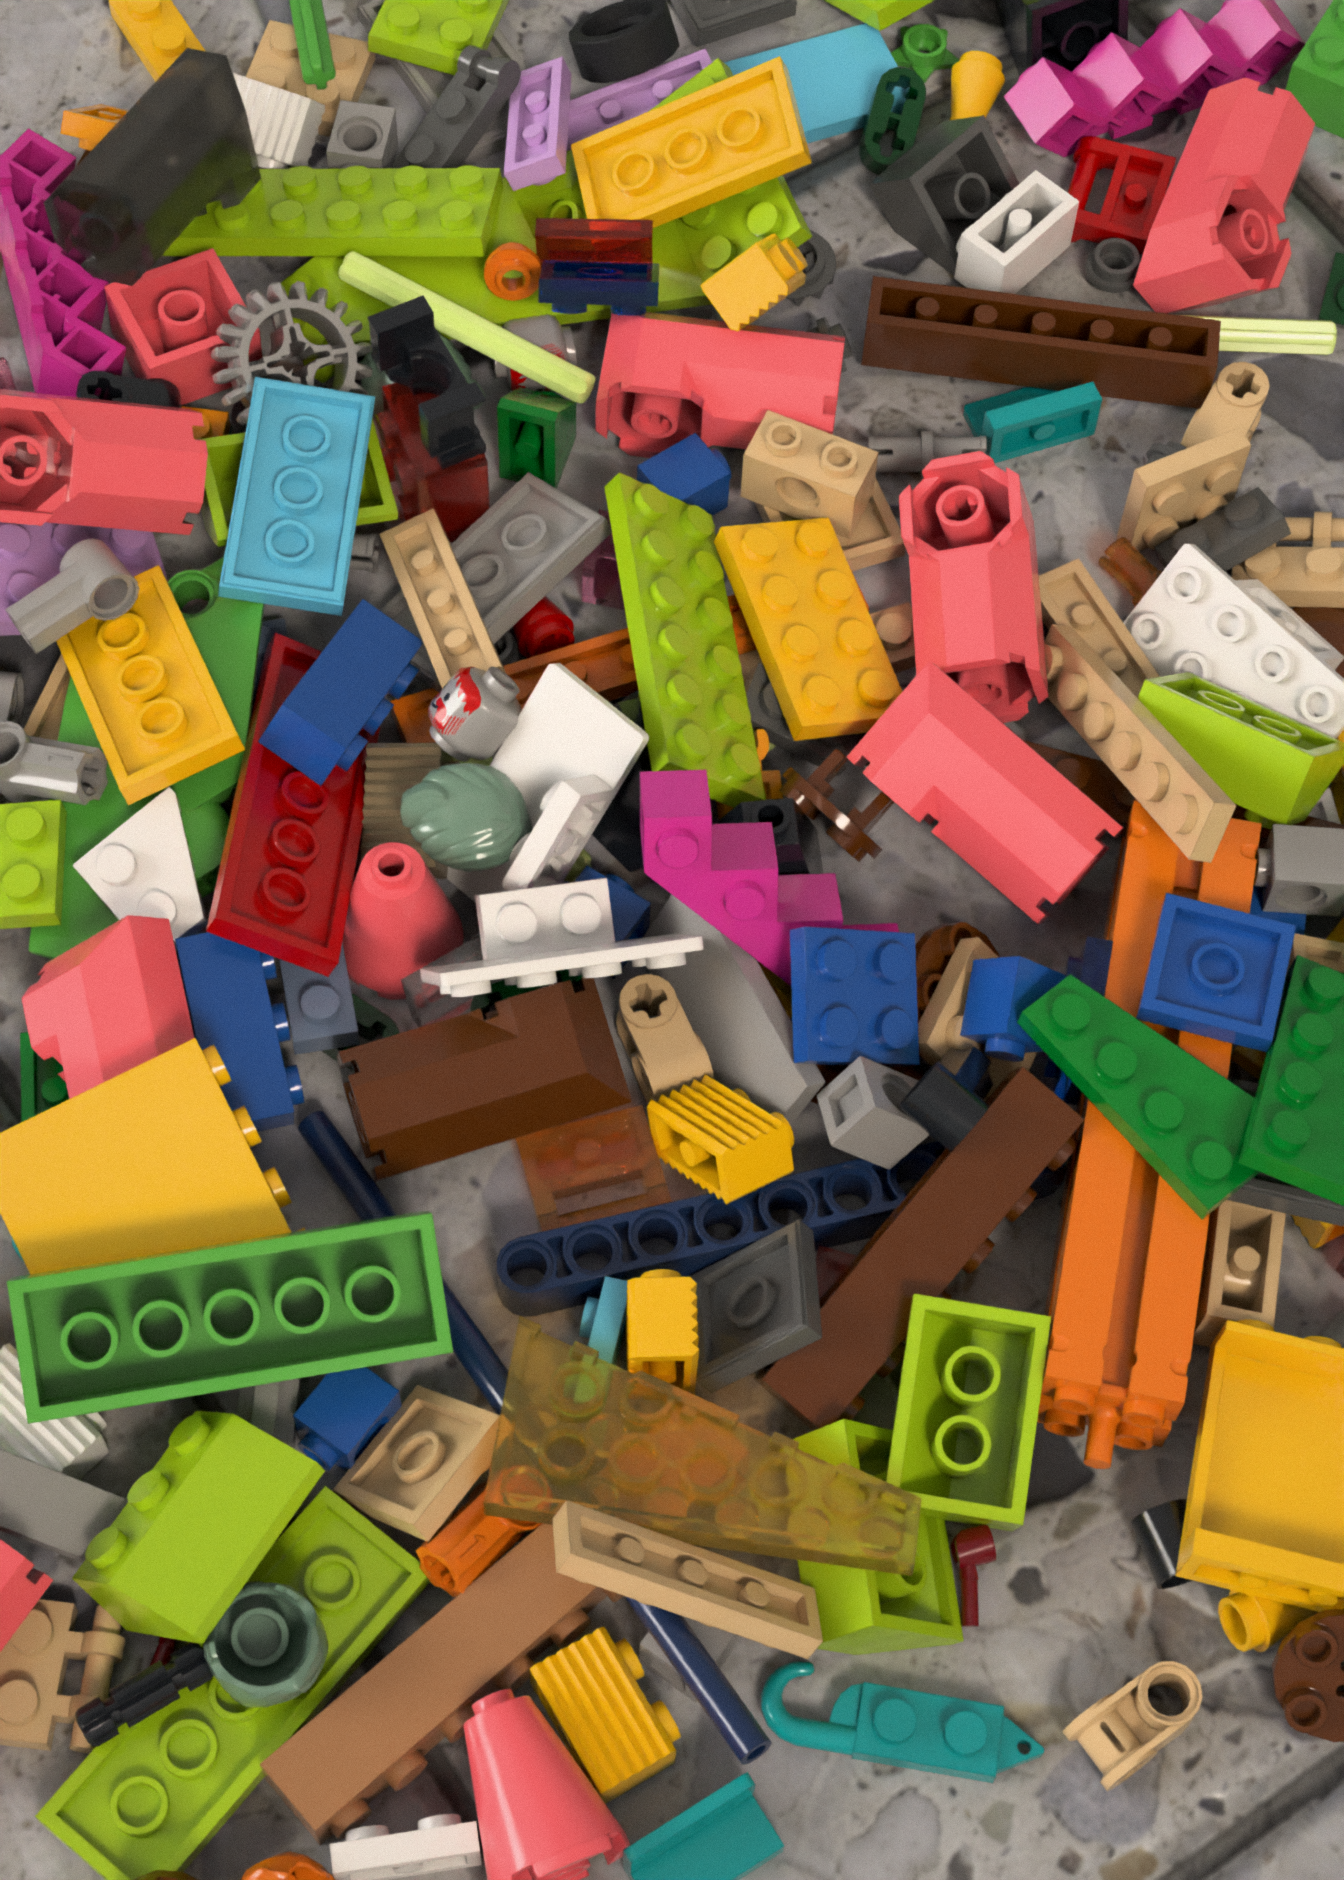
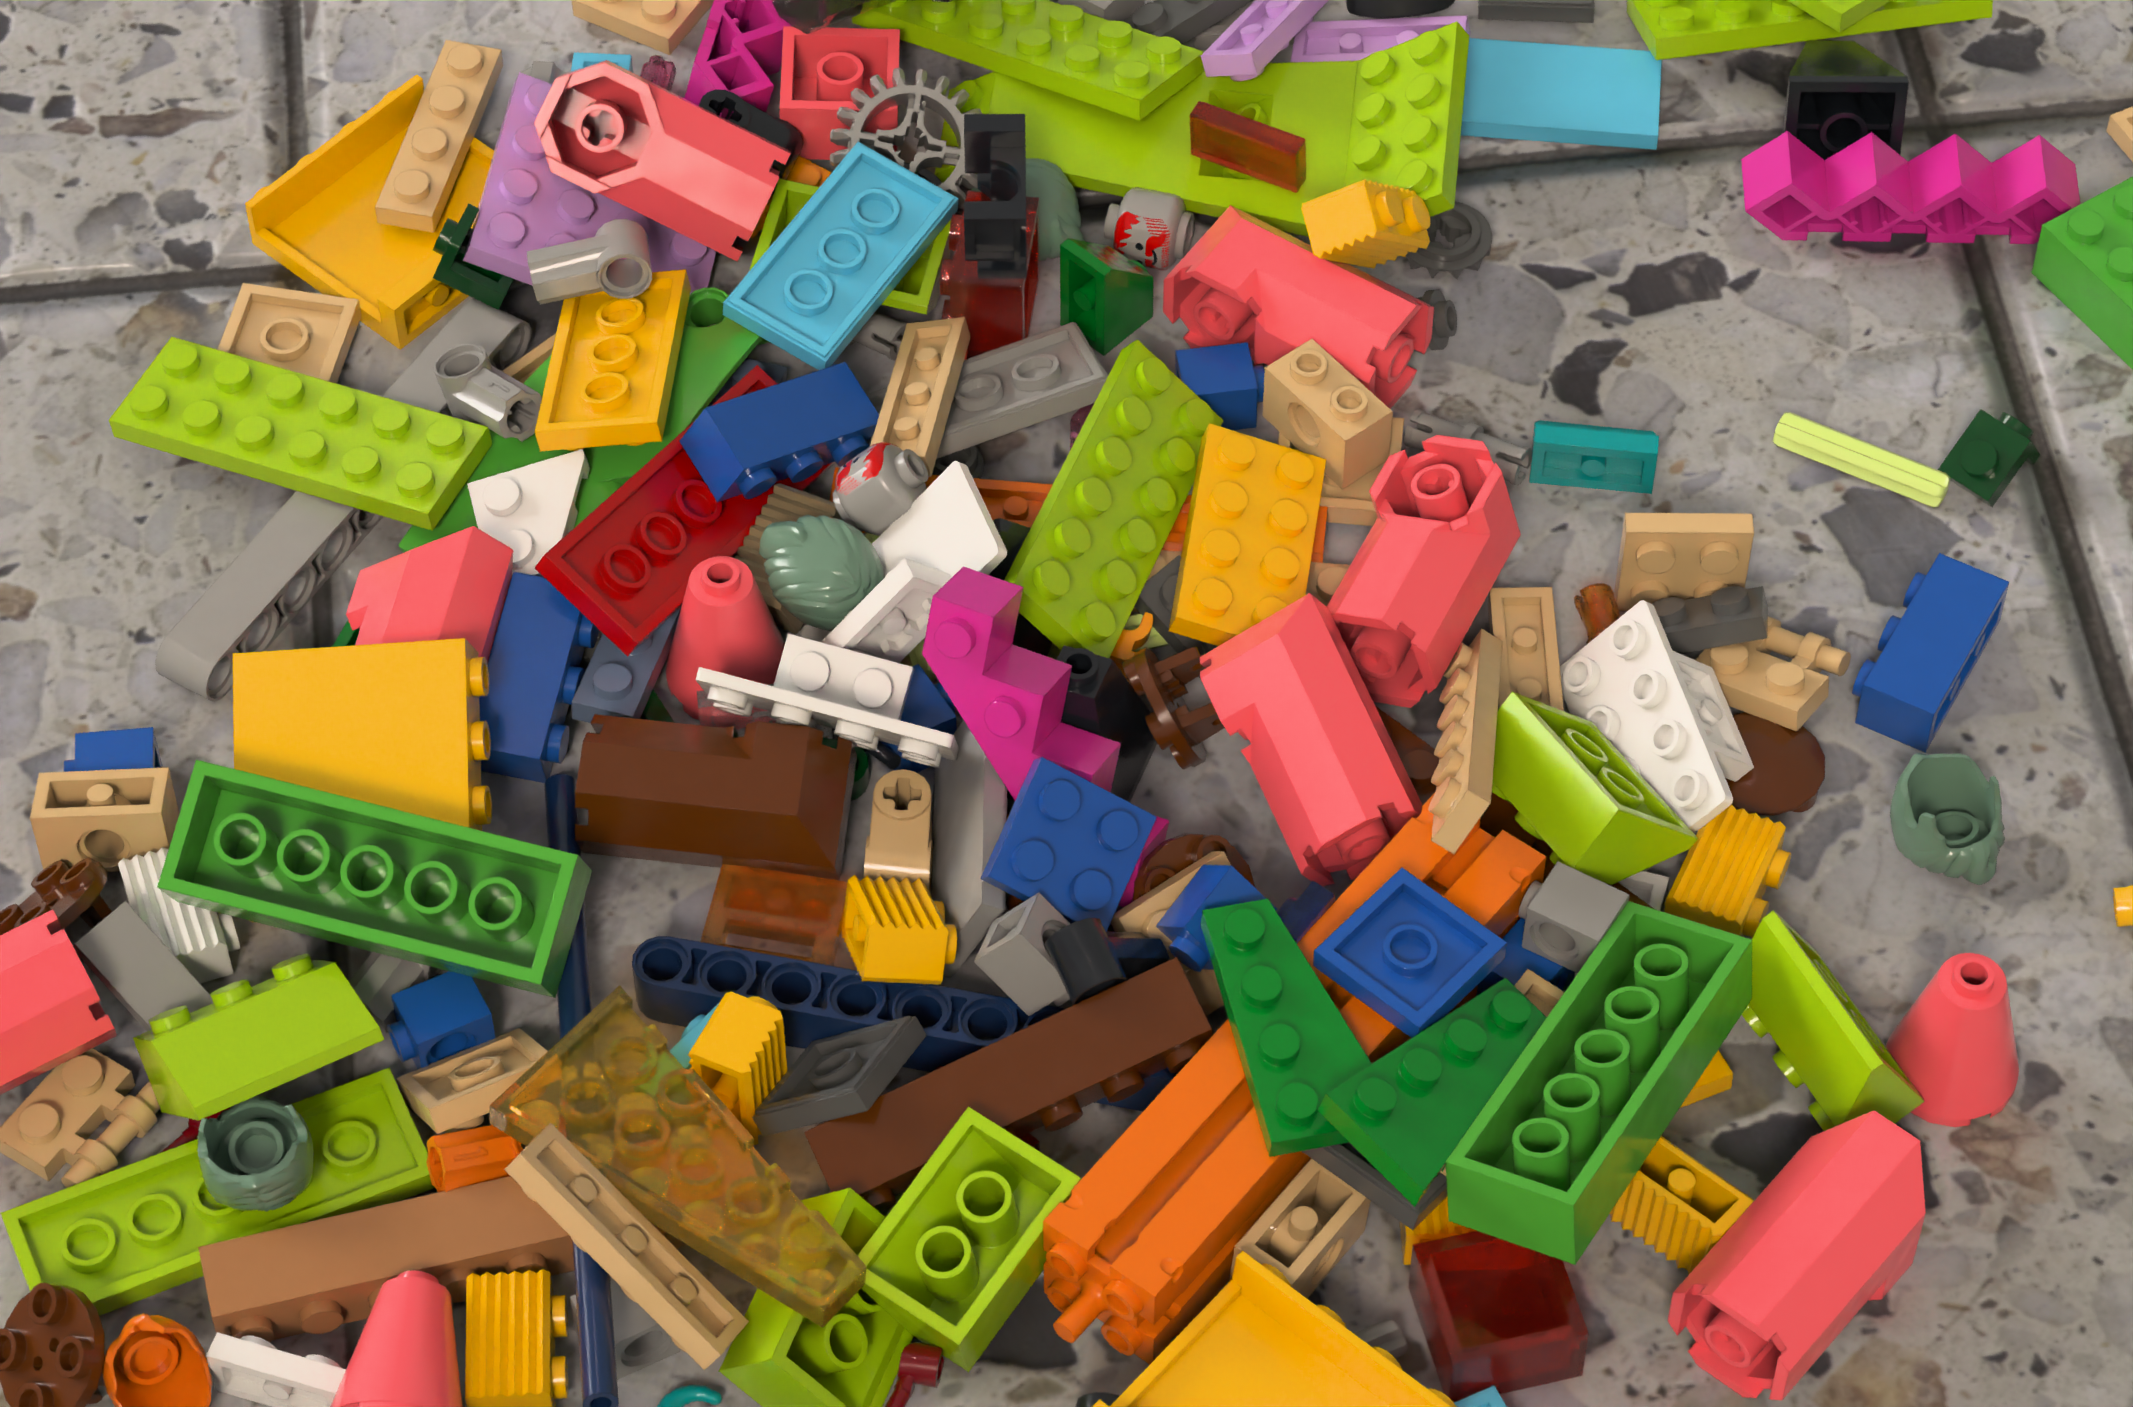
camera: 30 degrees right, 10 degrees down
black axle [75,1642,213,1747] -> none
yellowish green axle [338,251,596,404] -> none
orange plate [484,242,542,301] -> none
red cone [513,595,575,658] -> none
clear blue plate [538,260,660,316] -> none
yellow plate [571,56,812,250] -> none
dark green beam [859,67,926,175] -> none
reddish brown brick [861,276,1221,409] -> none
dark grey slope [869,115,1019,276] -> none
bright green plate [891,24,959,83] -> none
yellow cone [949,51,1005,121] -> none
white brick [954,170,1079,294] -> none
red plate [1067,136,1177,255] -> none
dark grey plate [1085,238,1141,293] -> none
coral brick [1133,78,1315,314] -> none
tan piece [1181,362,1270,448] -> none

